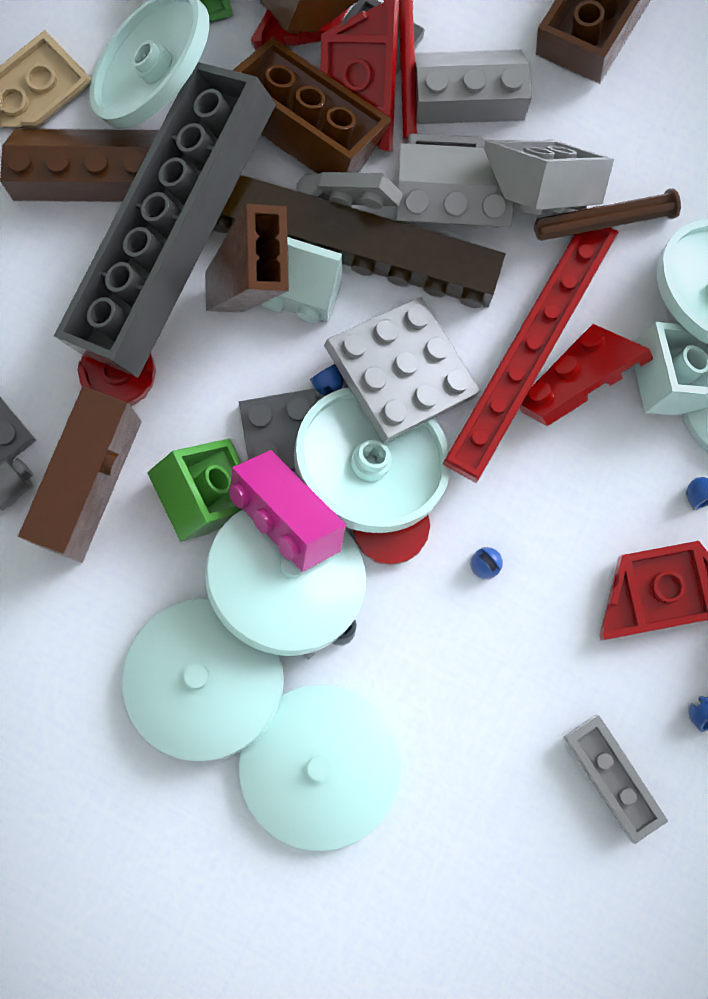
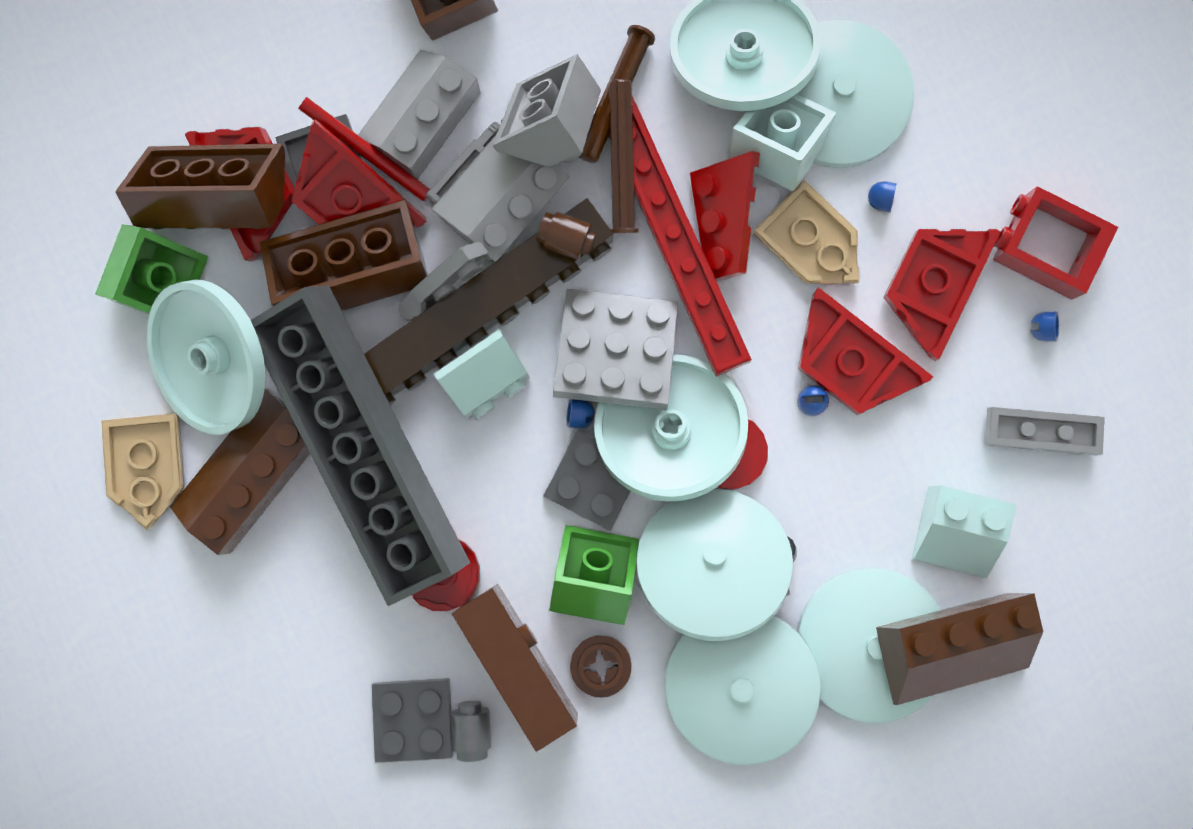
camera: 55 degrees left, 5 degrees up
reddish brown slope [205,204,289,312] -> none
dark pink brick [229,450,346,572] -> none
none -> reddish brown brick [536,212,596,261]
none -> reddish brown gear [570,635,632,698]
none -> reddish brown axle [609,79,639,233]
none -> tan tile [752,180,859,284]
none -> red wing [798,287,934,415]
none -> reddish brown slope [876,593,1044,705]
none -> light aqua slope [912,485,1017,578]

